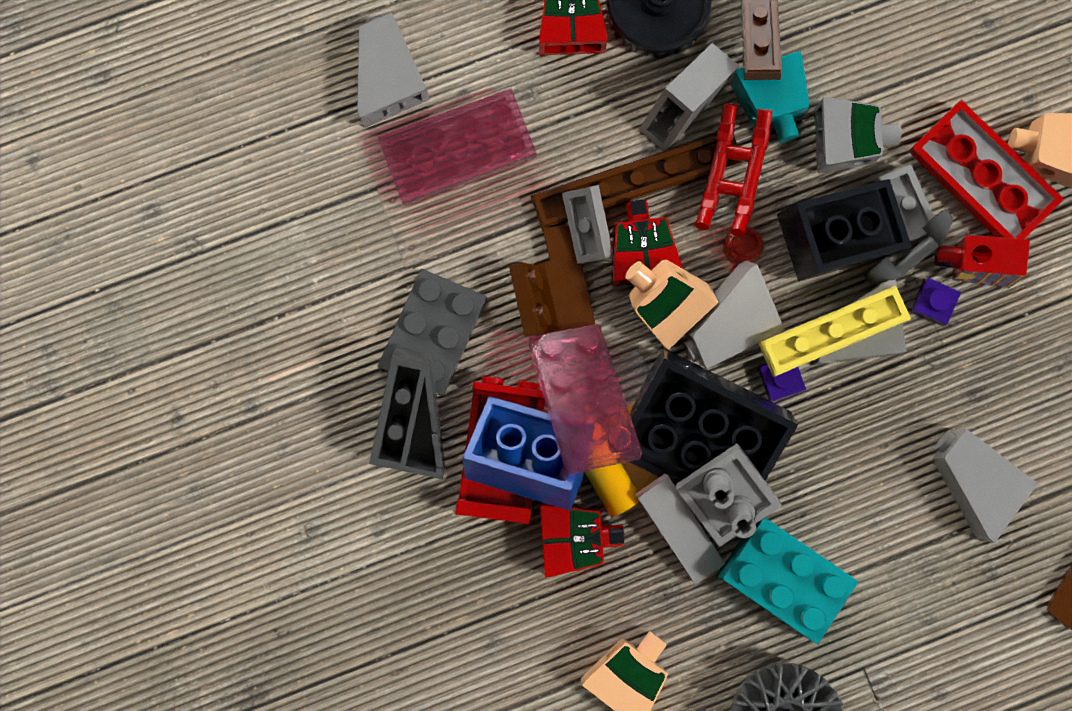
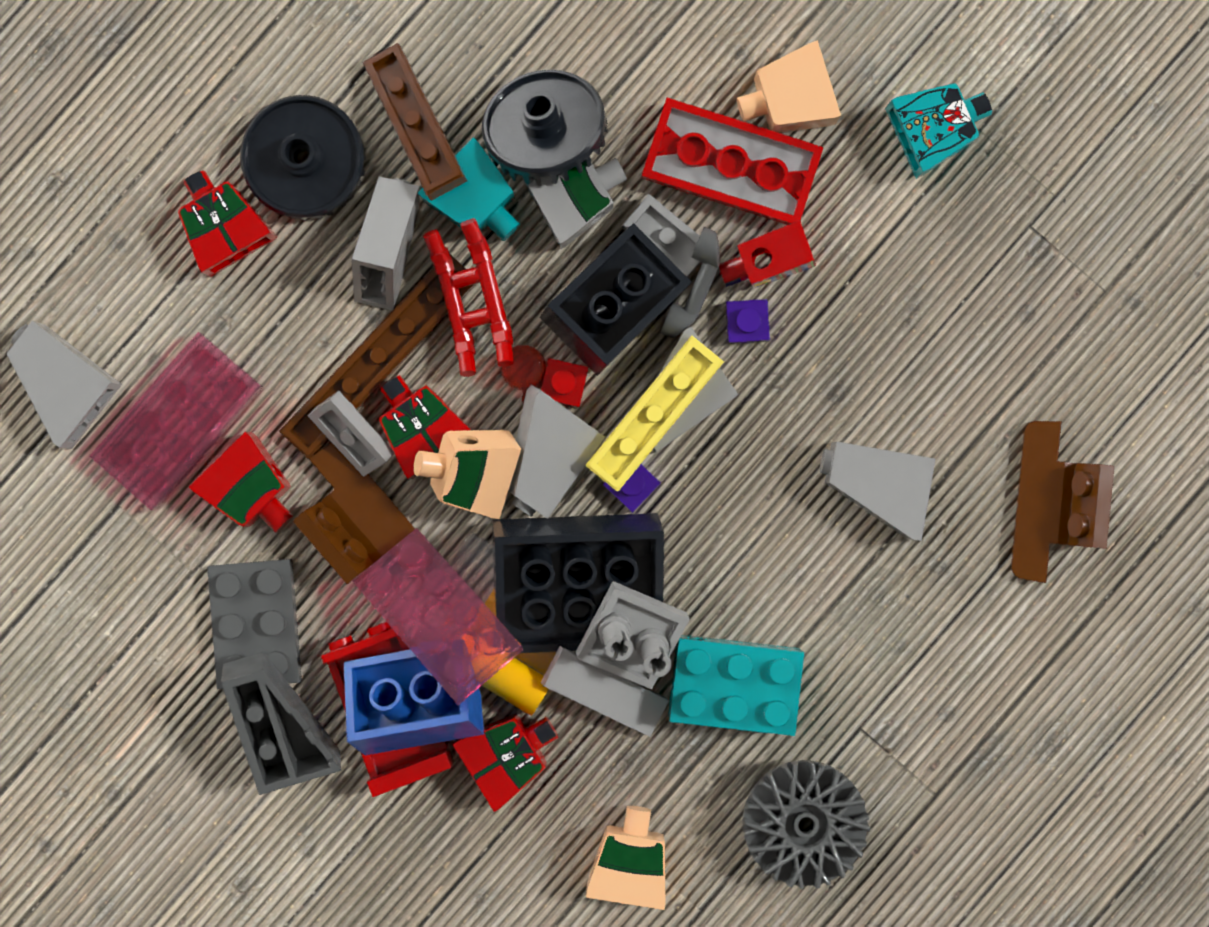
camera: 25 degrees left, 5 degrees up
none -> red torso [189,431,294,533]
none -> wheel [482,70,608,186]
none -> red plate [541,358,589,408]

